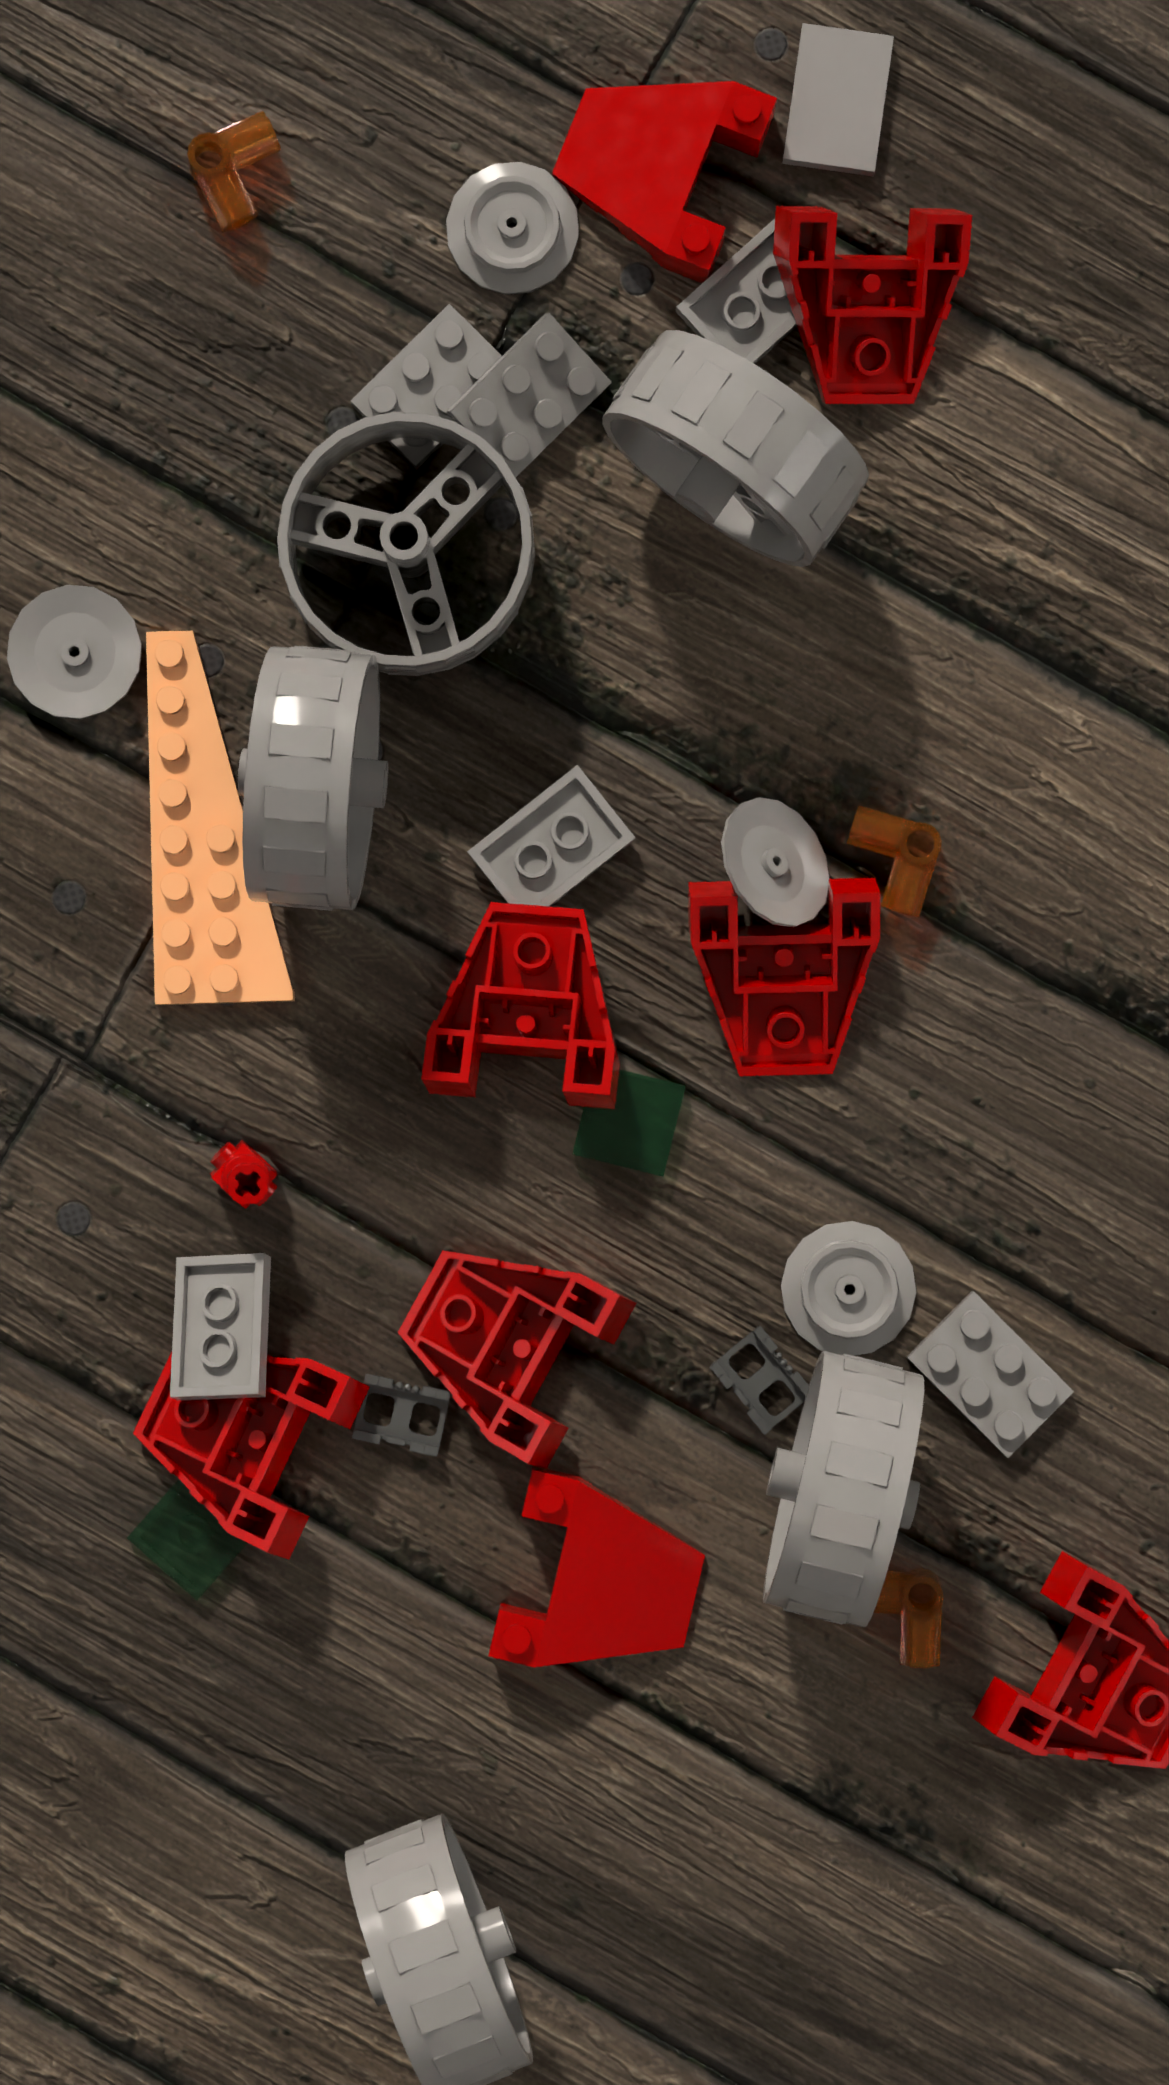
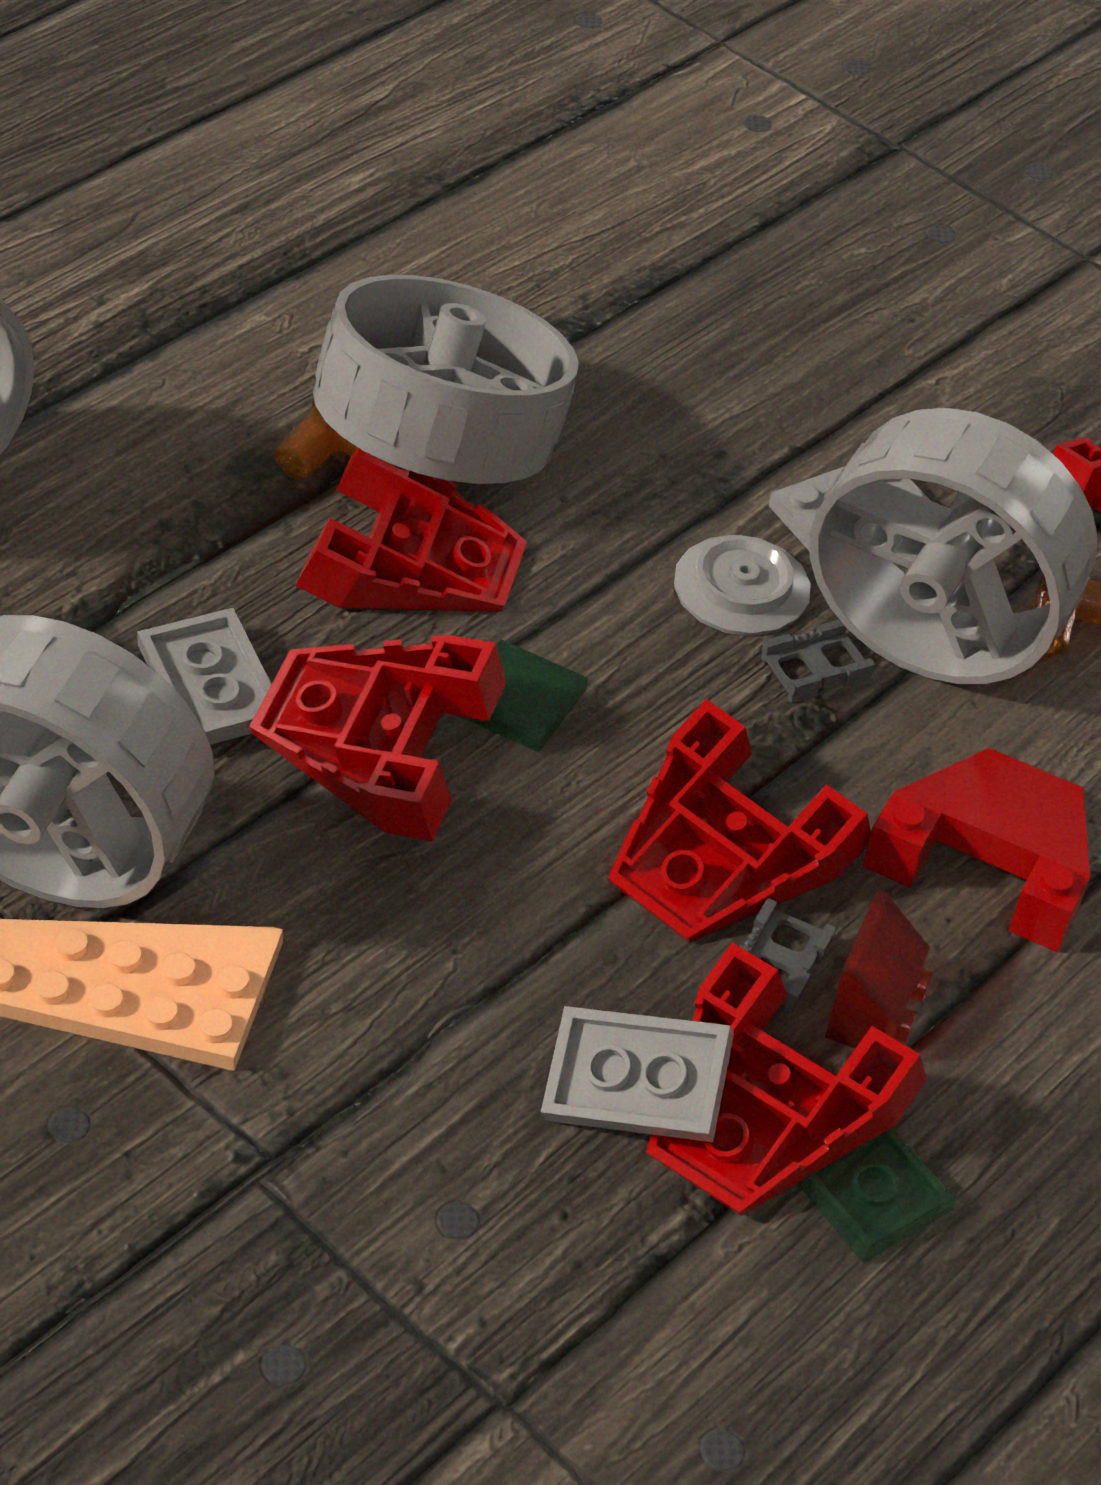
camera: 80 degrees left, 40 degrees down
red connector [210,1140,278,1209] -> none
light grey piece [721,797,829,927] -> none
none -> light grey wheel [313,275,579,484]
none -> clear red slope [825,890,933,1049]

